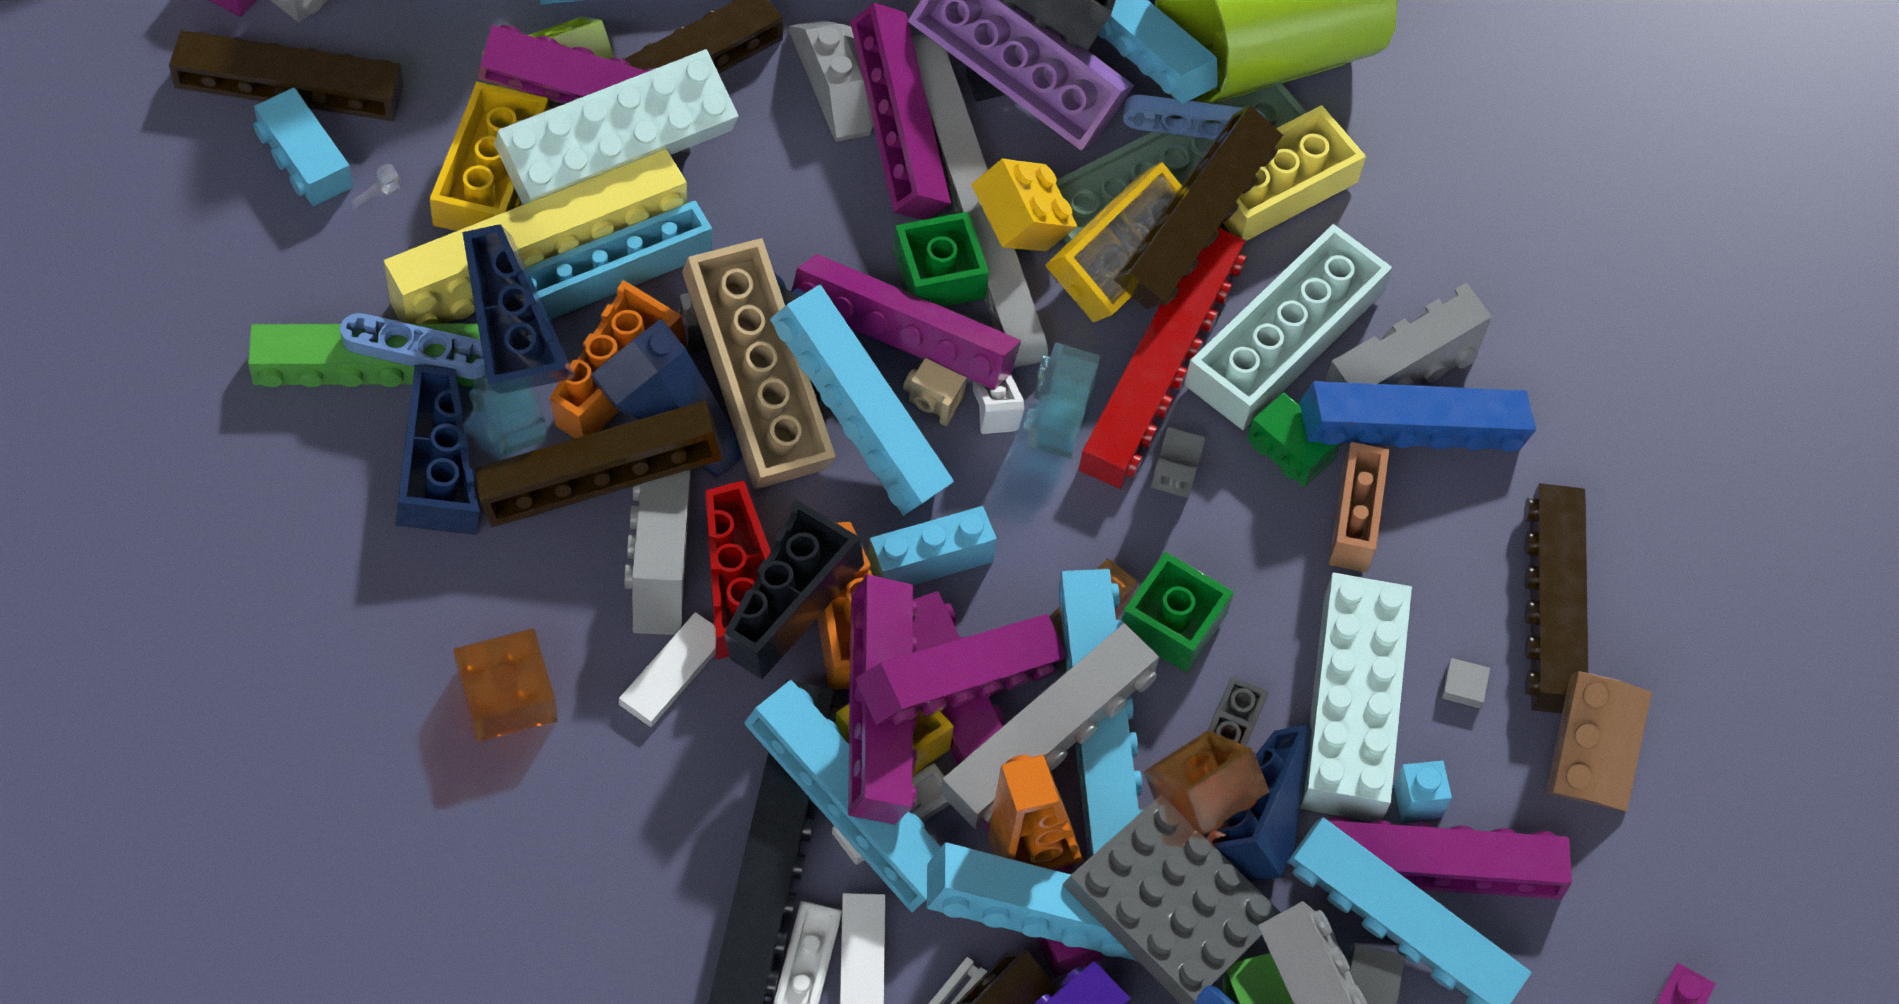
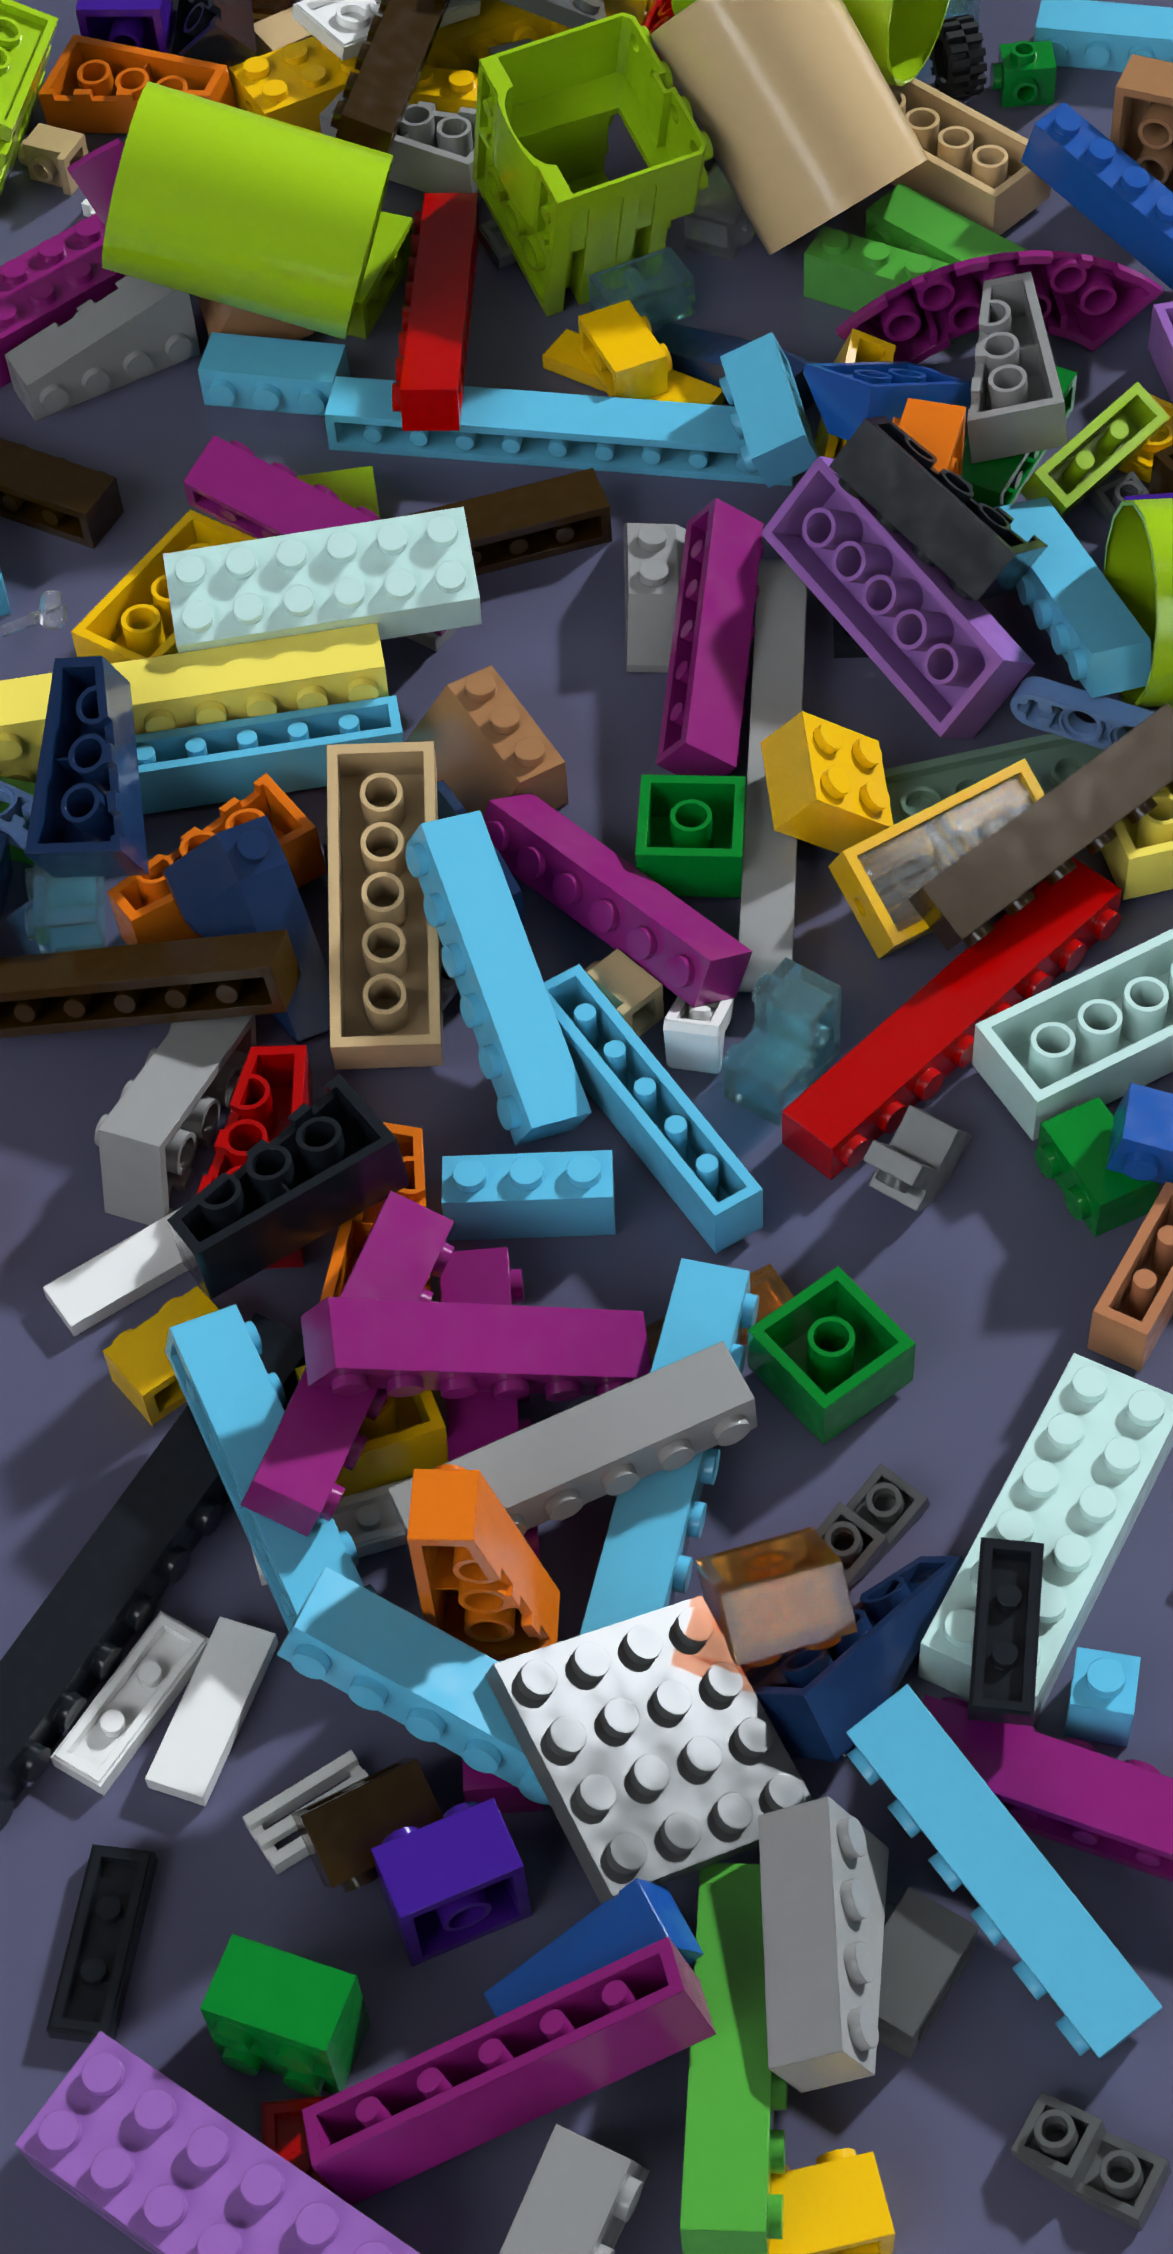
camera: 30 degrees right, 5 degrees down
none -> yellow brick [103,1286,219,1426]
none -> medium nougat slope [407,665,569,817]
none -> medium azure brick [544,964,763,1254]
none -> black tile [967,1537,1044,1726]

